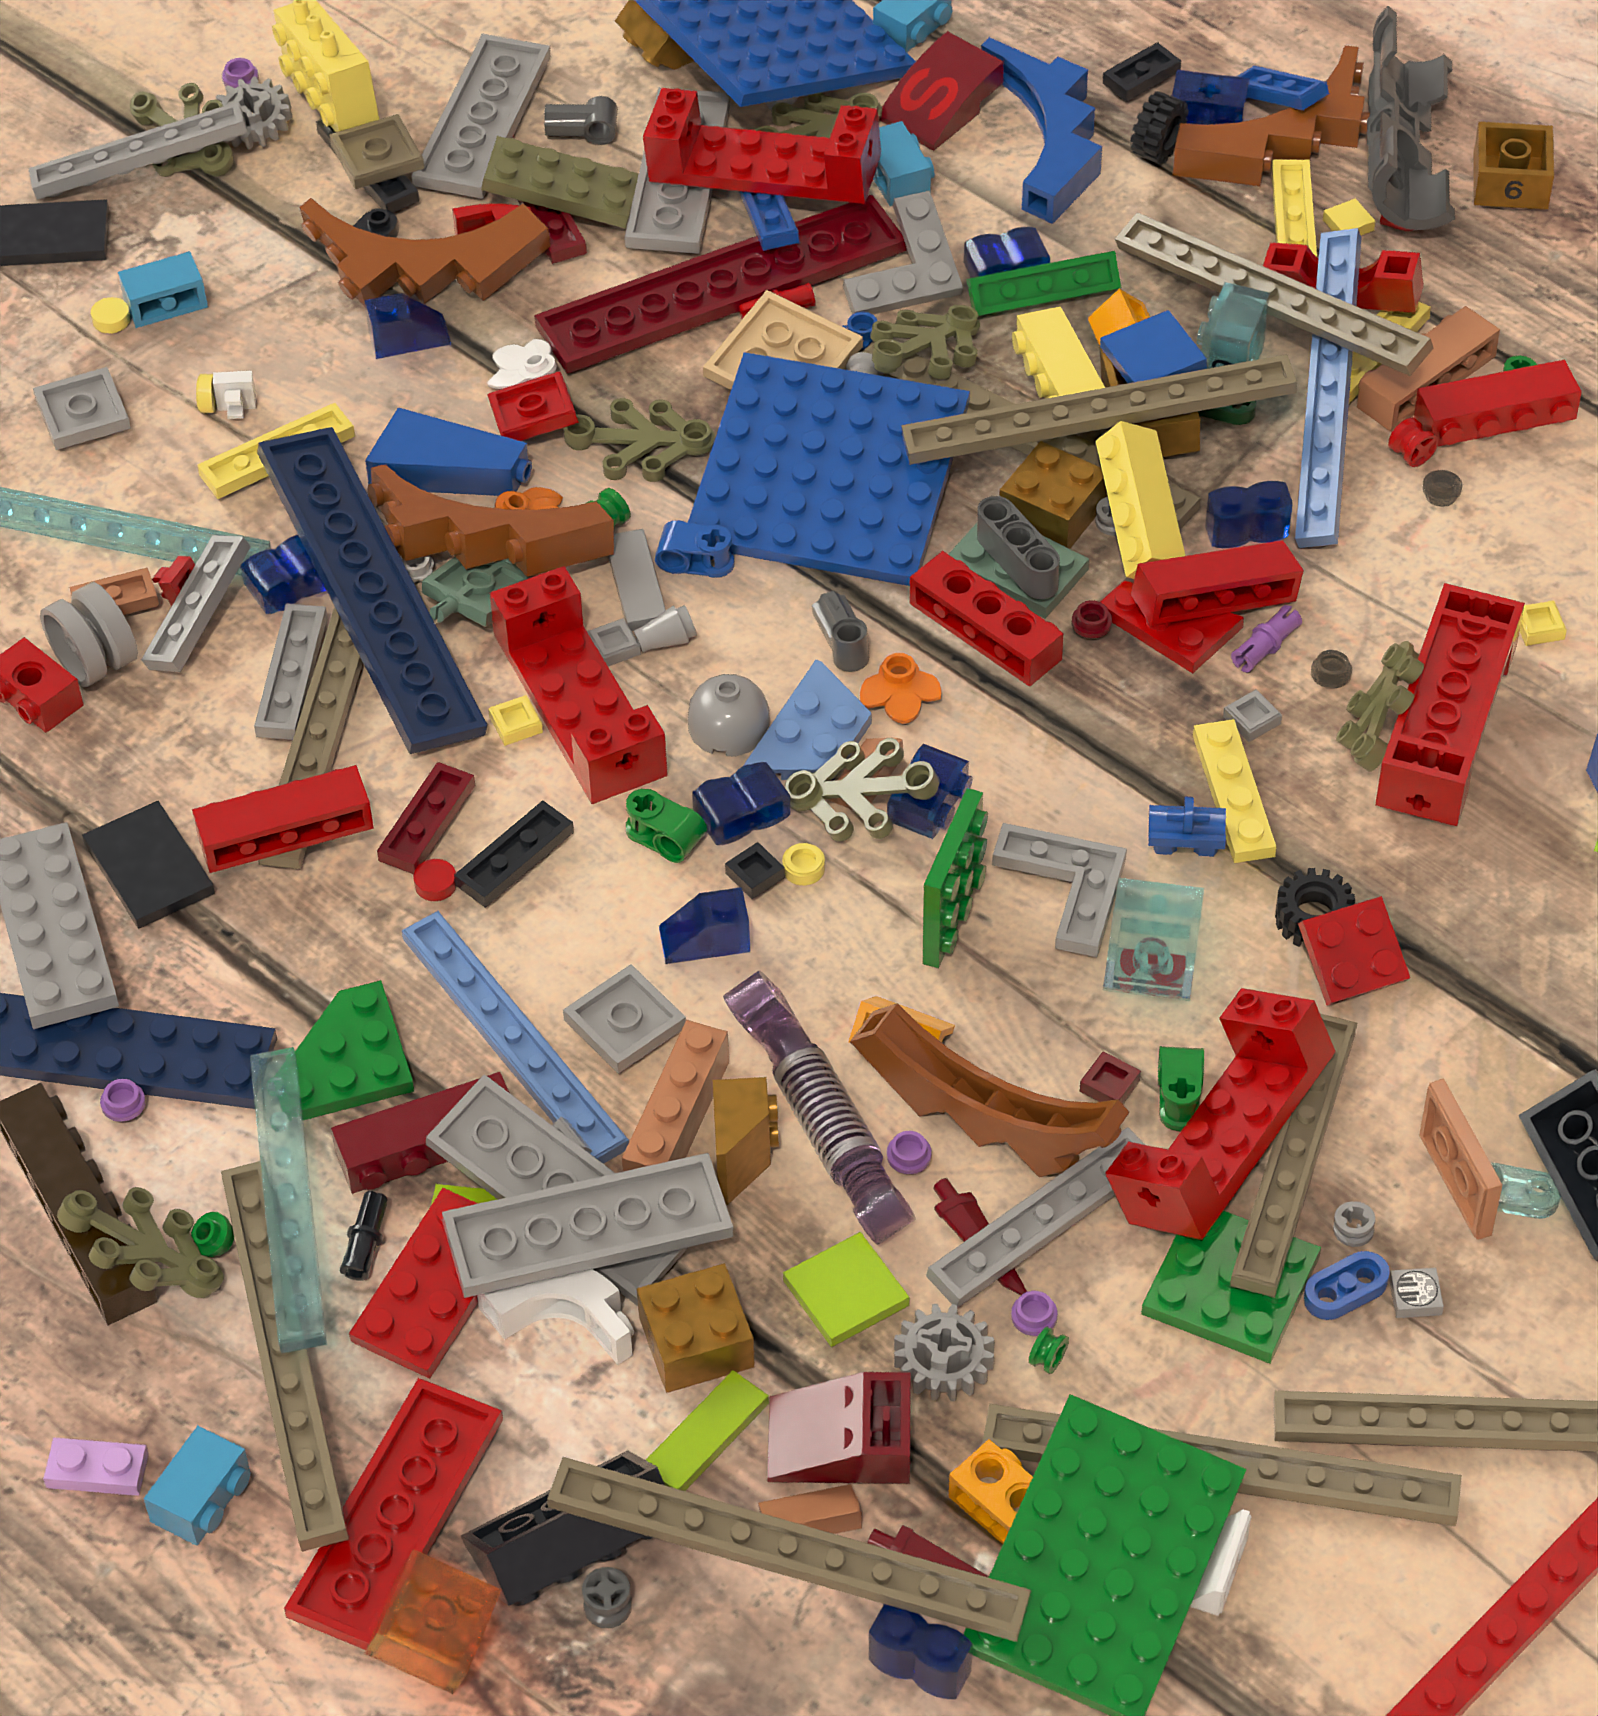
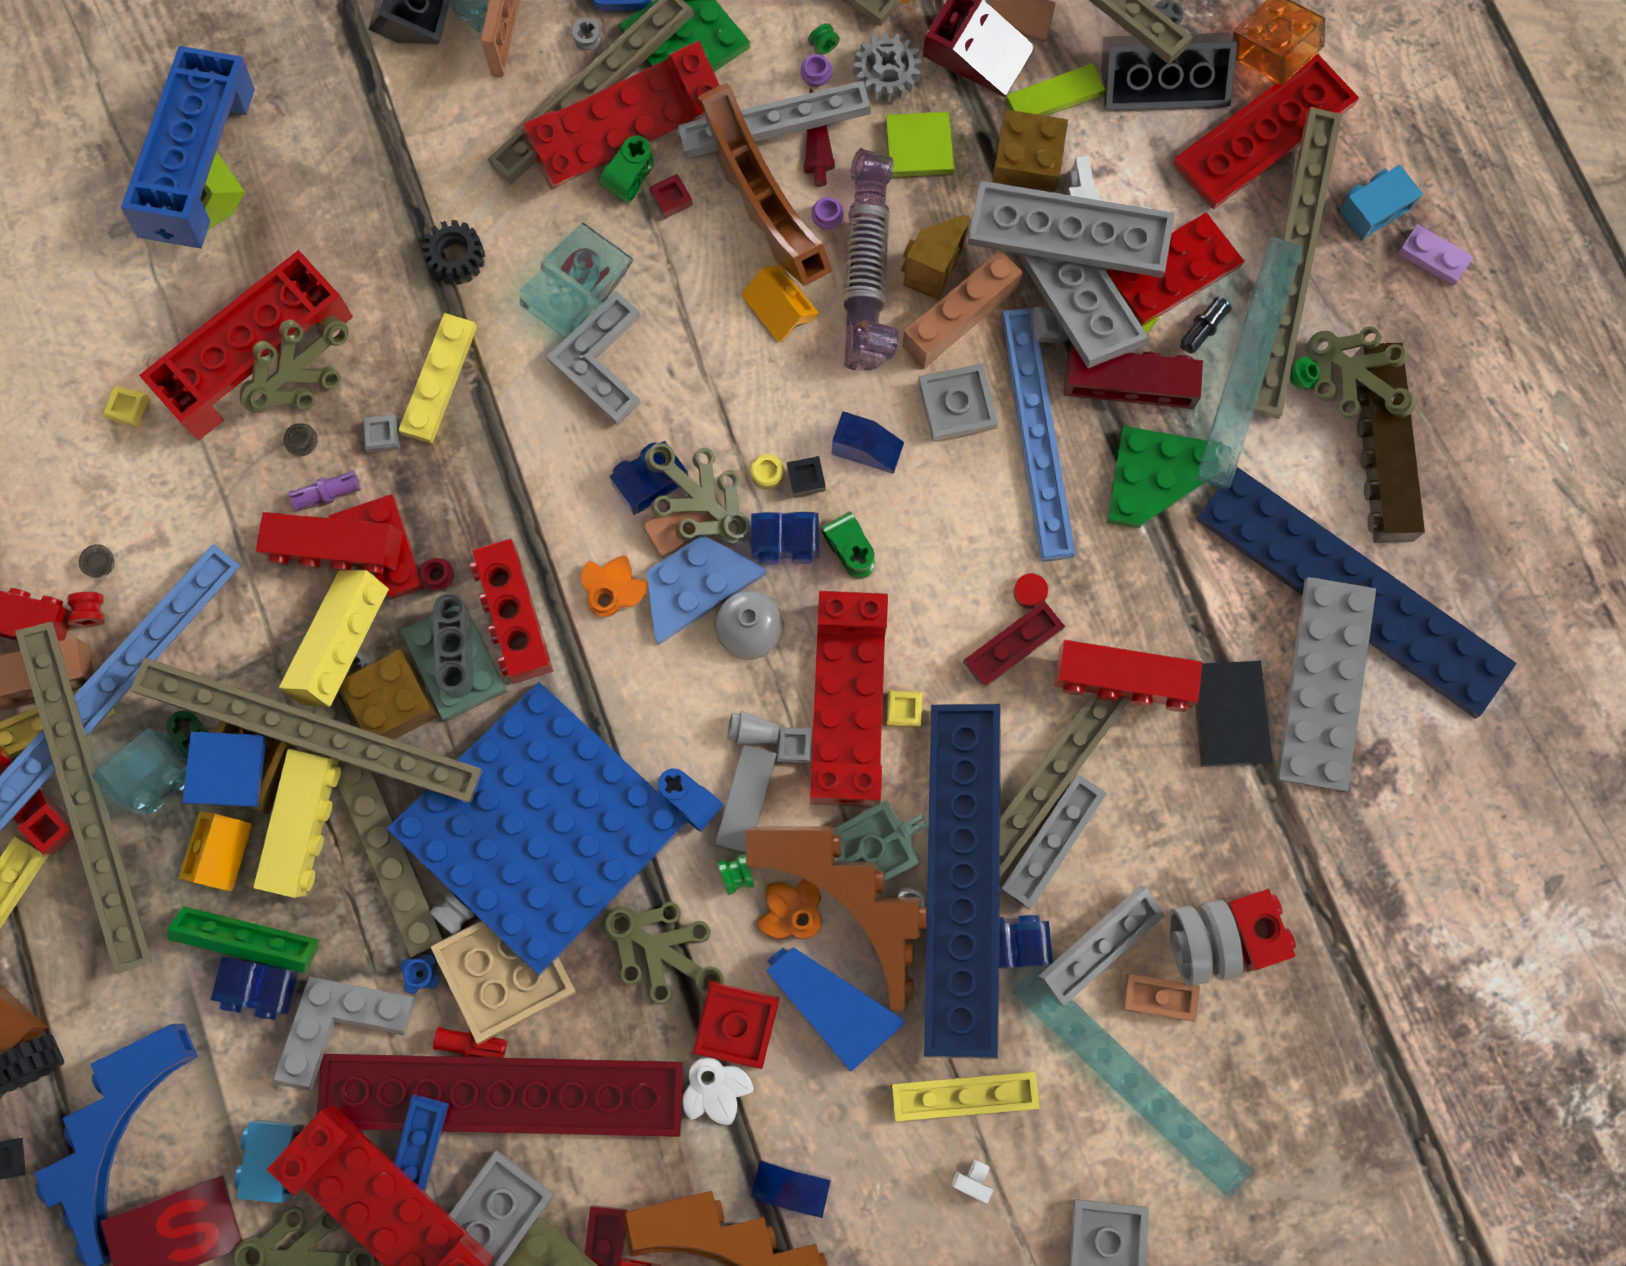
camera: 155 degrees left, 25 degrees up
medium lavender plate [100,1079,145,1122] -> none
red tile [152,556,195,607] -> none
light yellow tile [196,374,217,413] -> none
black plate [454,800,574,908] -> none
dark grey piece [812,591,869,672] -> none
olive plant [870,305,980,379] -> none
green plate [922,788,988,969] -> none
blue hips [1148,796,1226,857] -> none
clear blue brick [1205,481,1293,548] -> none
red plate [1298,896,1411,1005] -> none

